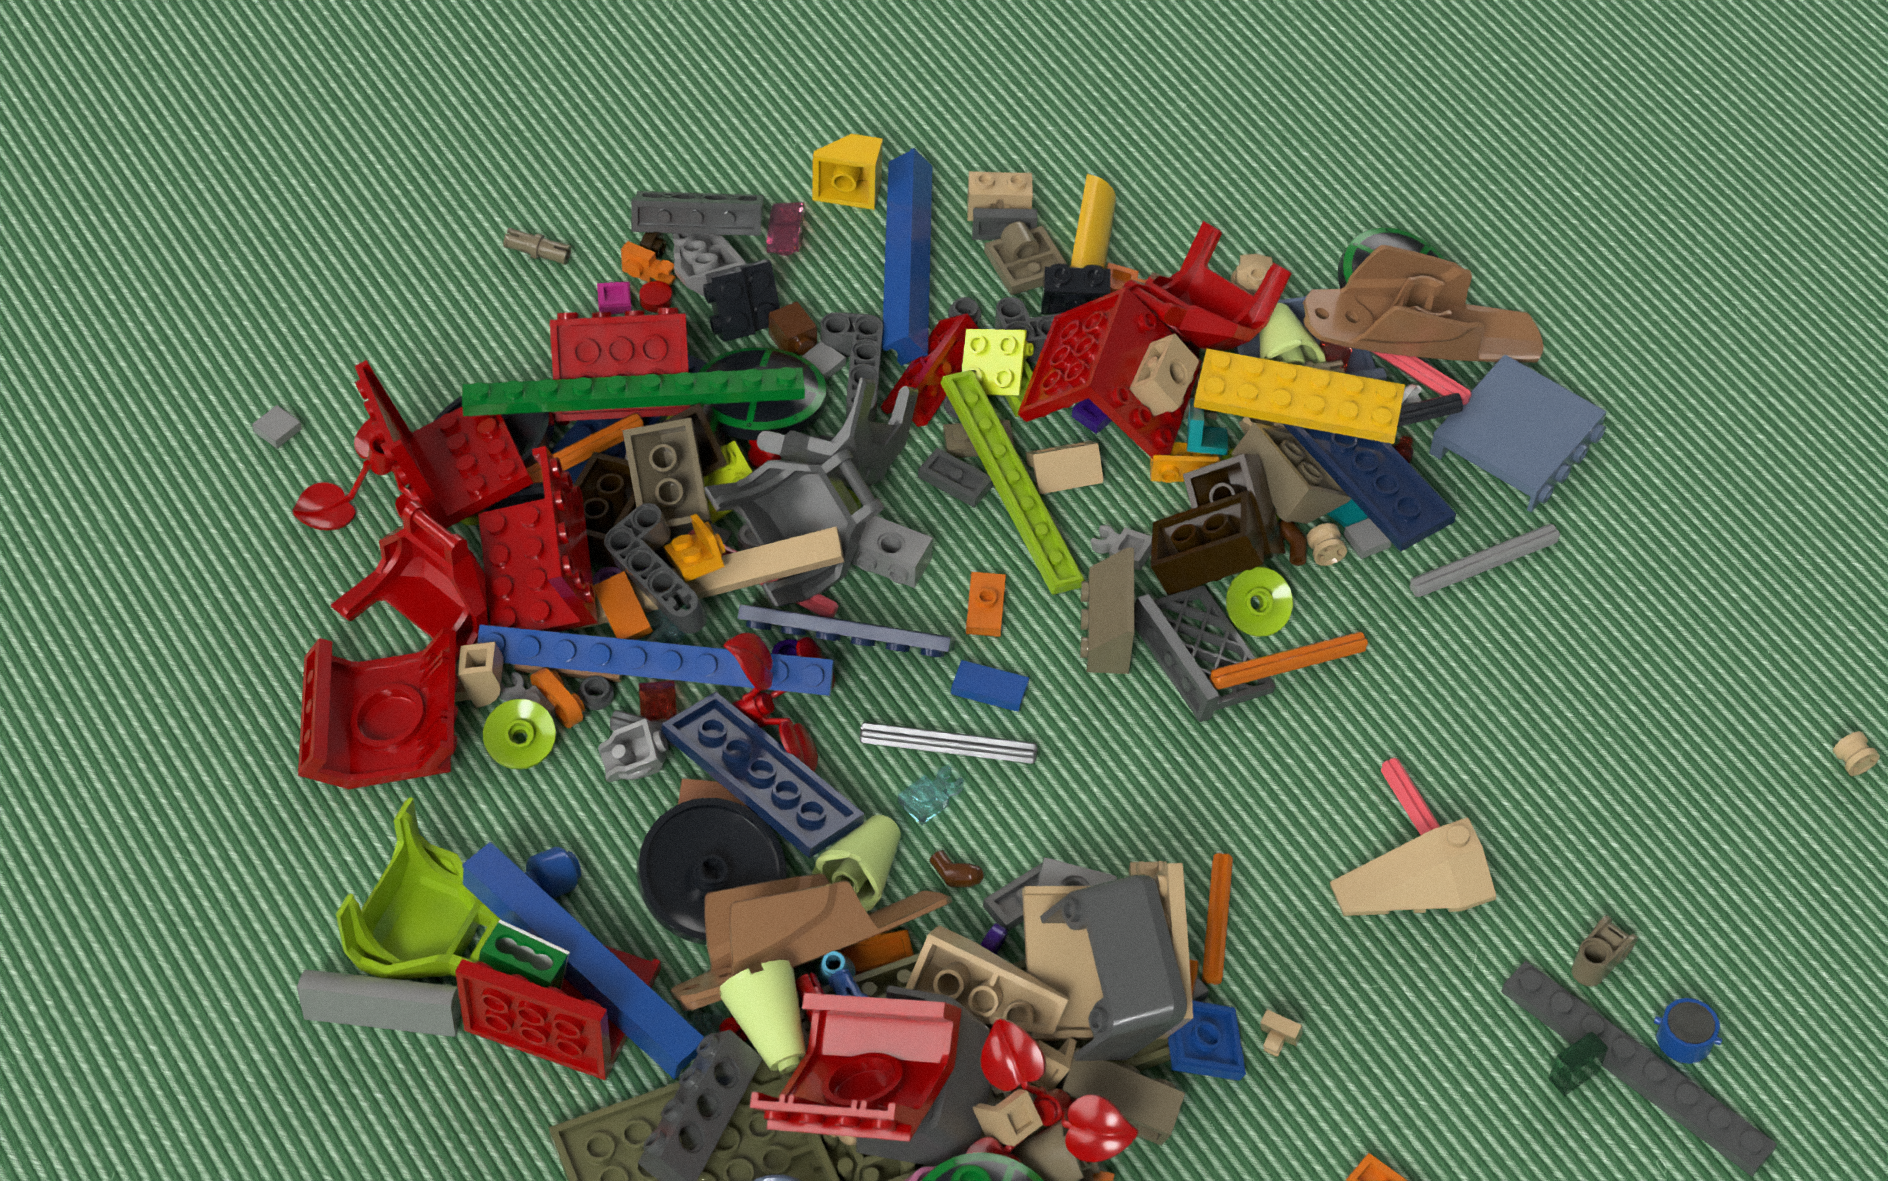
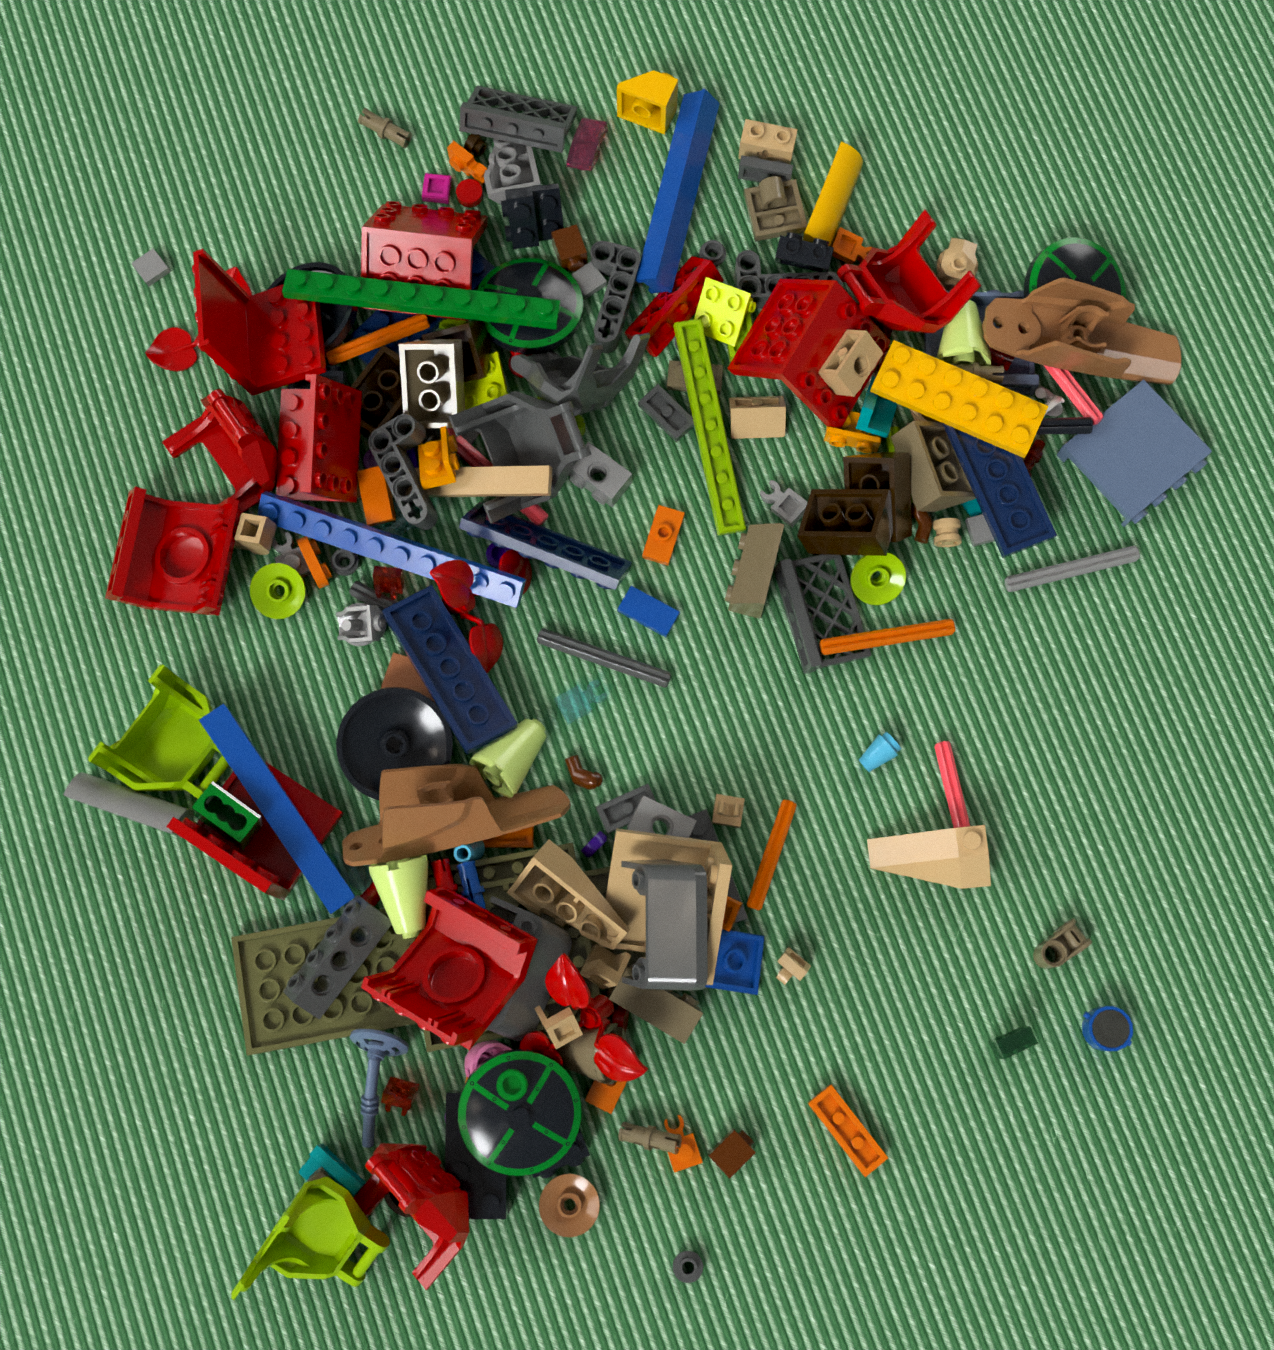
camera: 15 degrees right, 25 degrees up
blue head [525,846,581,899] -> none
dark grey plate [1501,961,1777,1177] -> none
none -> medium azure cone [858,732,902,773]

